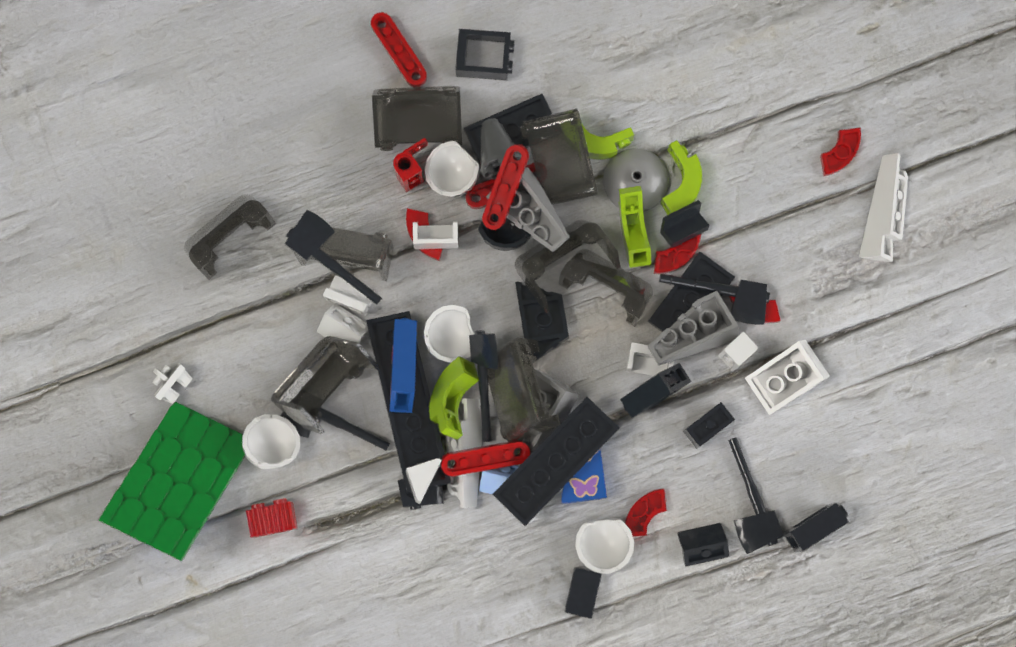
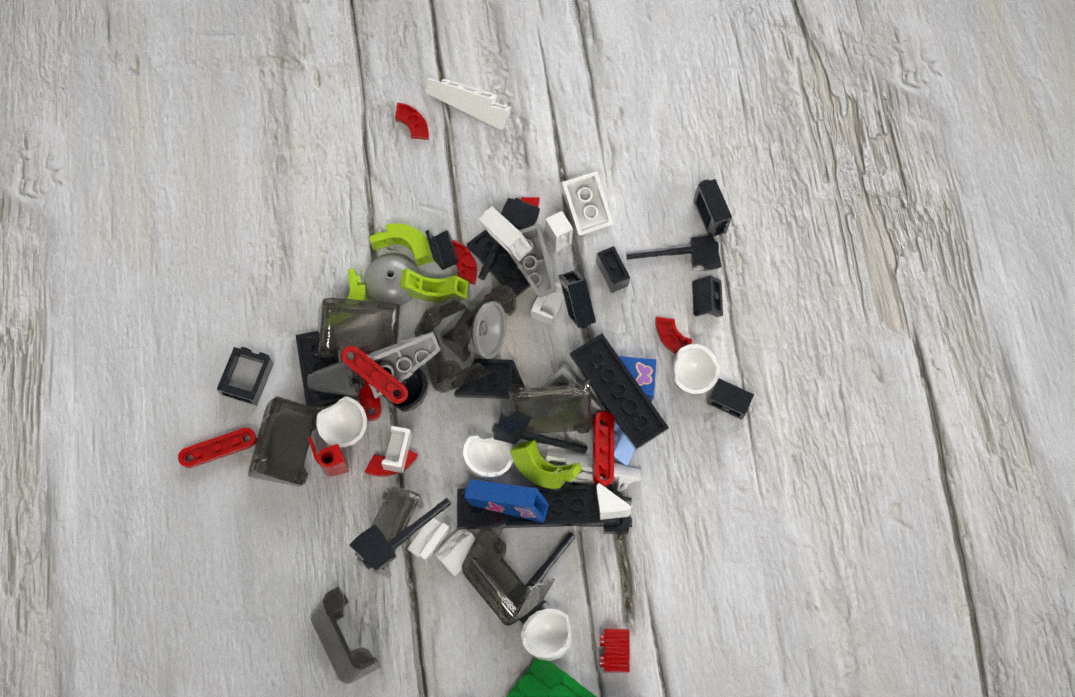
camera: 80 degrees left, 10 degrees down
none -> light grey dish [471,301,506,359]
none -> white window [478,206,532,261]

